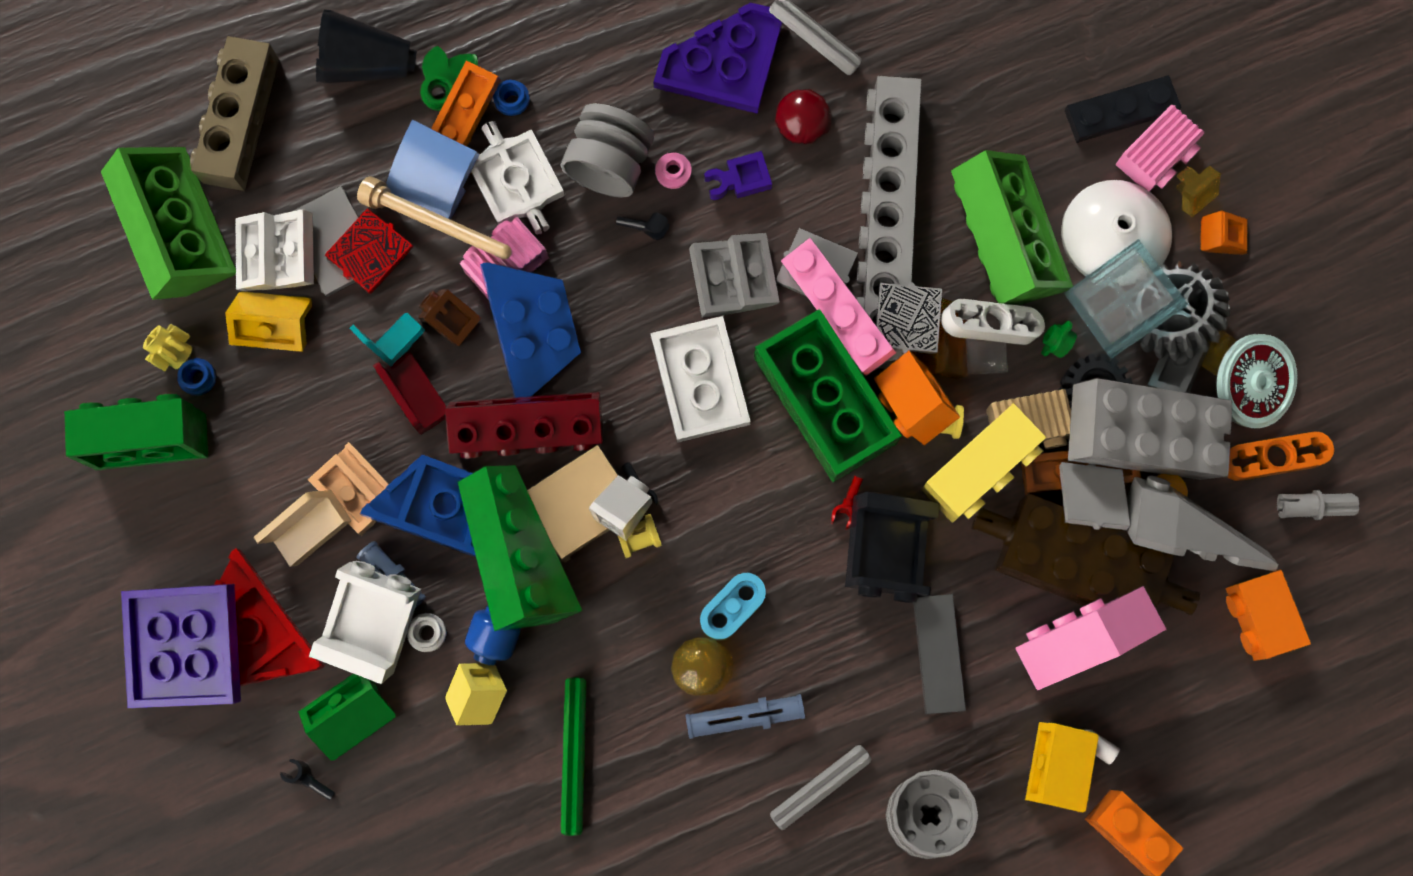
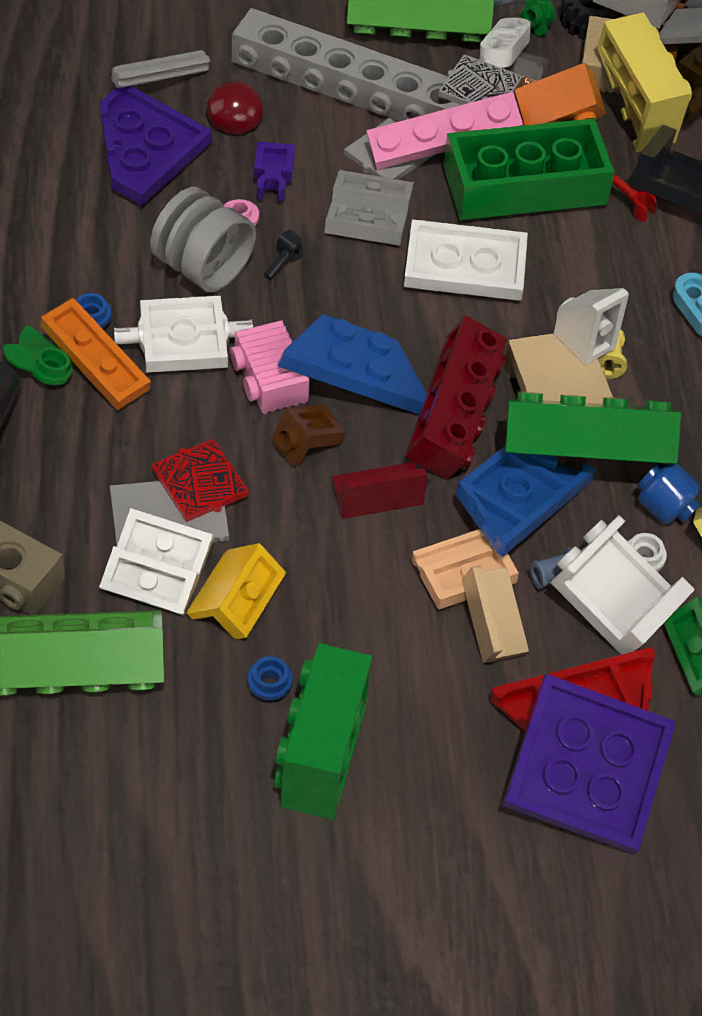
camera: 75 degrees left, 25 degrees down
light yellow gear [143,324,192,371] -> none
teal bracket [349,313,425,367] -> none
tan piece [357,176,512,259] -> none
medium blue slope [386,120,479,220] -> none

